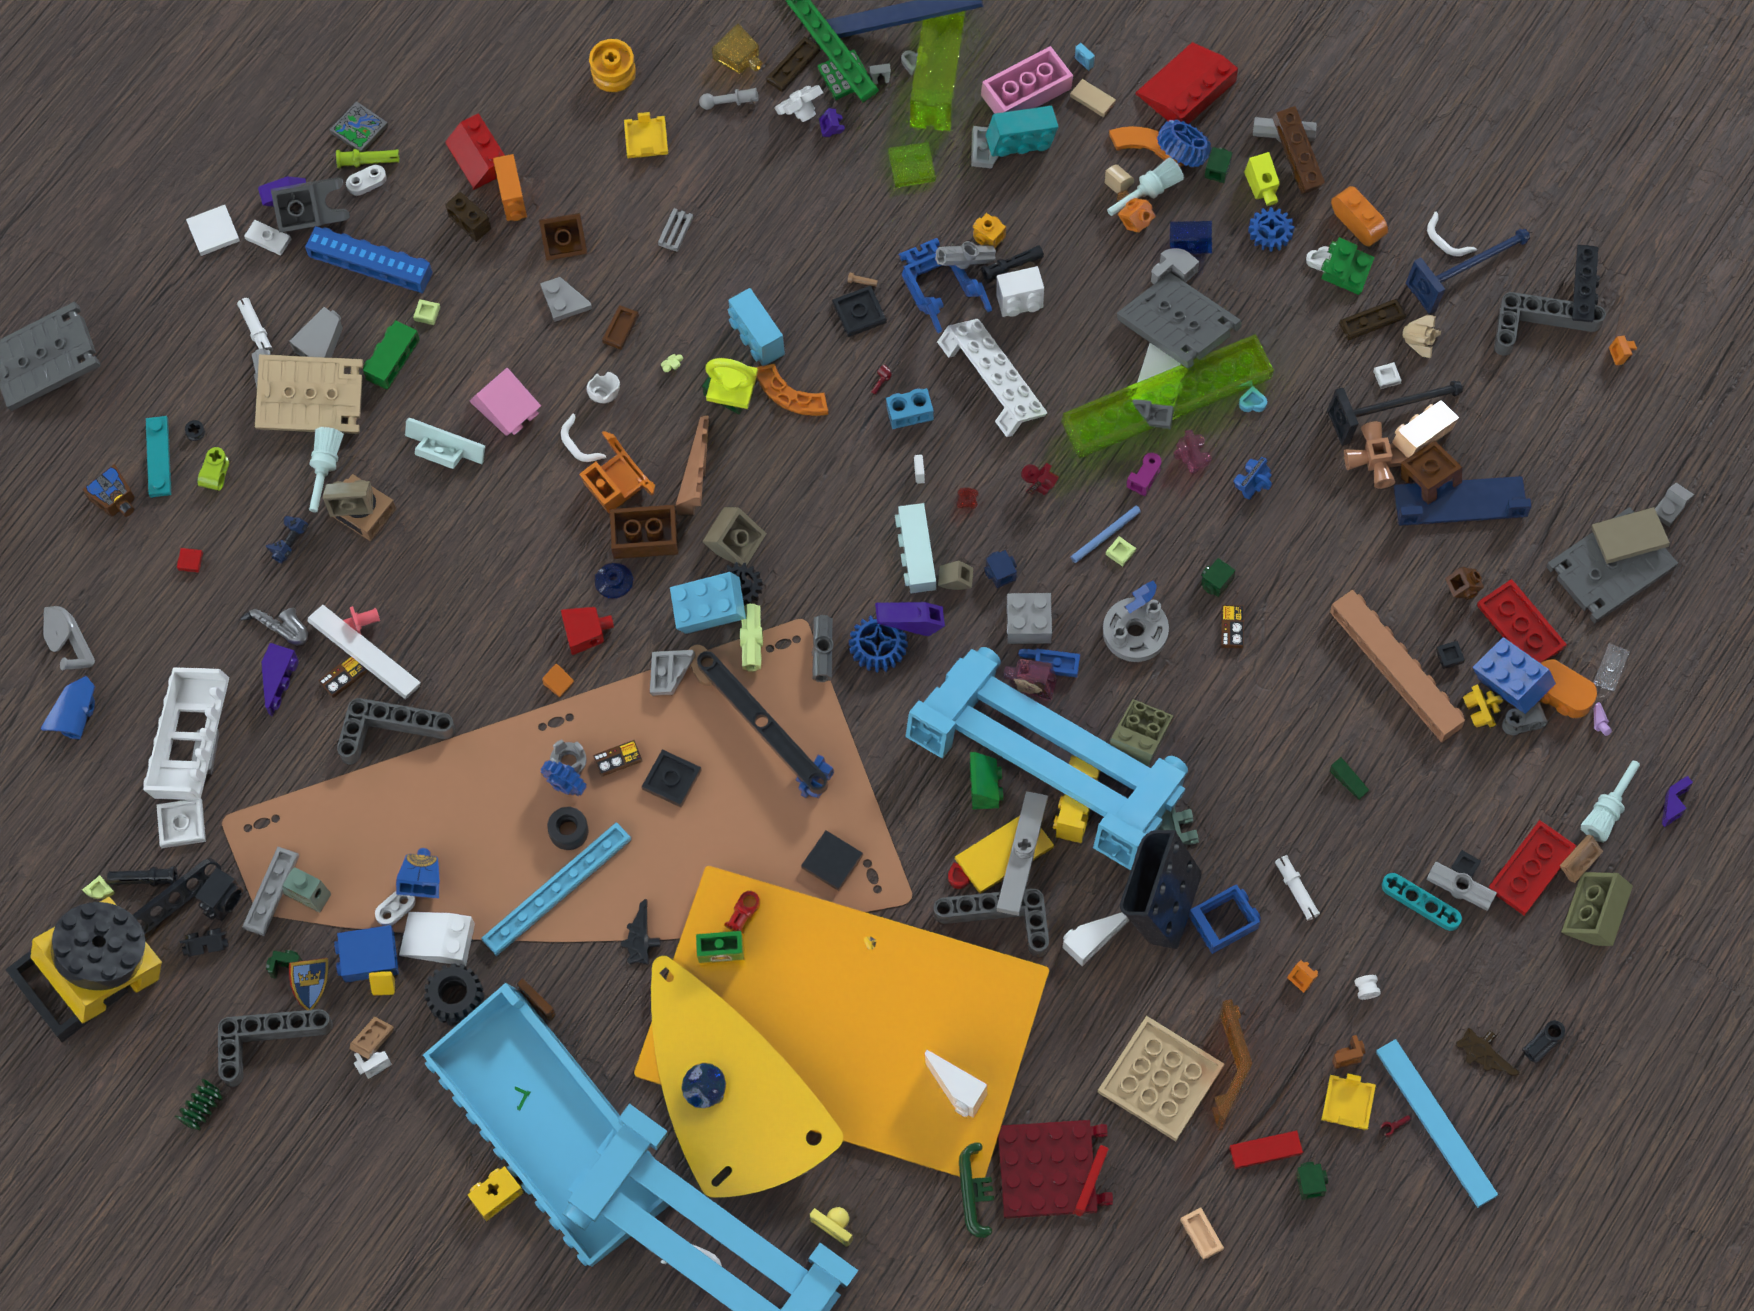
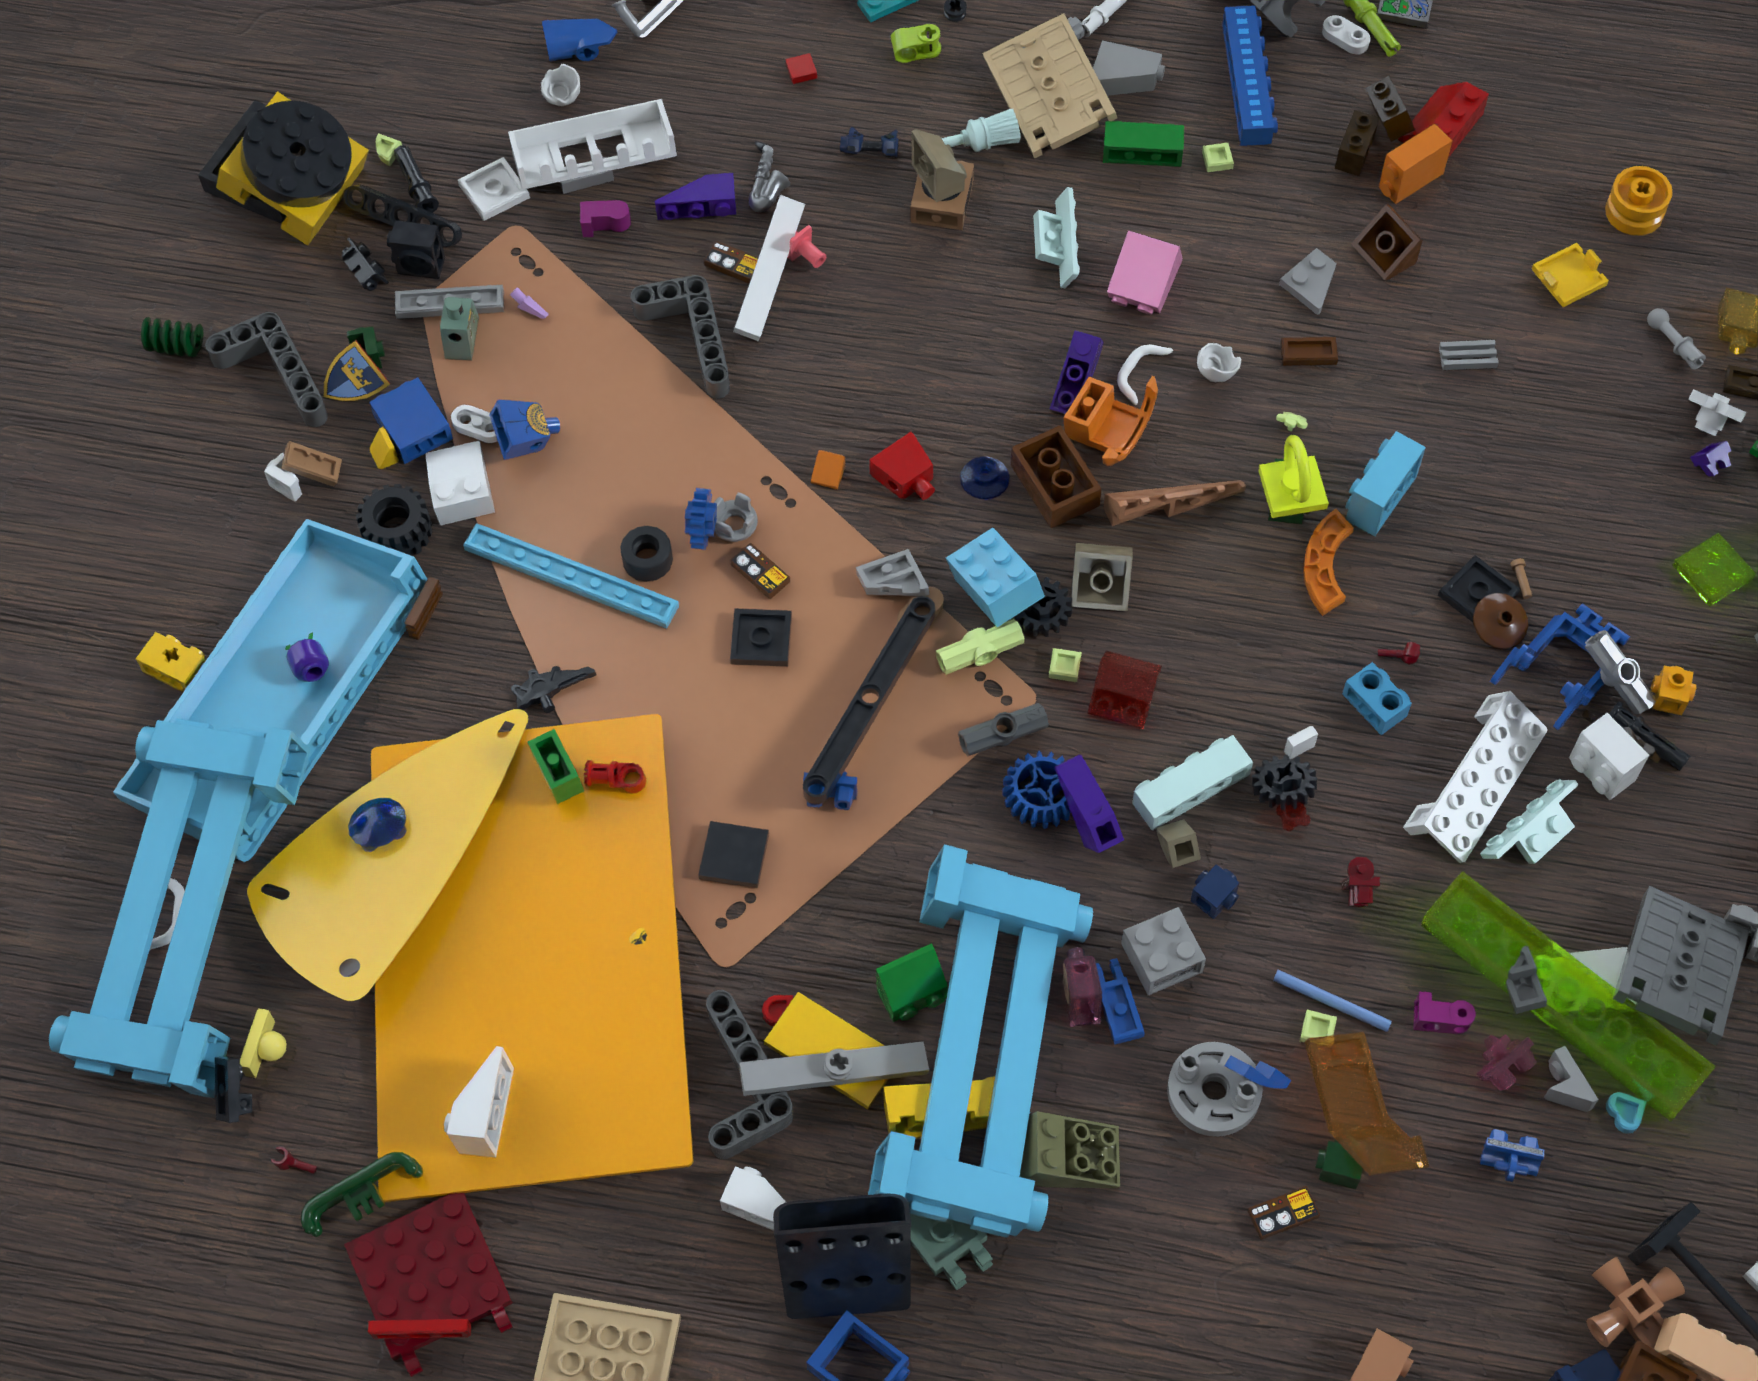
camera: 65 degrees right, 5 degrees down
none -> black hinge [215,1056,252,1123]
none -> dark red hand [271,1146,317,1174]
none -> dark purple head [286,639,329,682]
none -> lavender bar [510,287,549,319]
none -> white hair [541,64,580,106]
none -> magenta leg [580,200,631,238]
none -> yellowish green tile [1049,648,1082,682]
none -> dark purple slope [1050,330,1104,414]
none -> clear red slope [1087,651,1162,729]
none -> black gear [1252,754,1317,810]
none -> clear orange windscreen [1304,1032,1429,1176]
none -> dark brown brick [1365,76,1415,142]
none -> reddish brown dish [1473,593,1528,649]
none -> light aqua bracket [1480,779,1578,864]
none -> light grey slope [1544,1046,1599,1112]

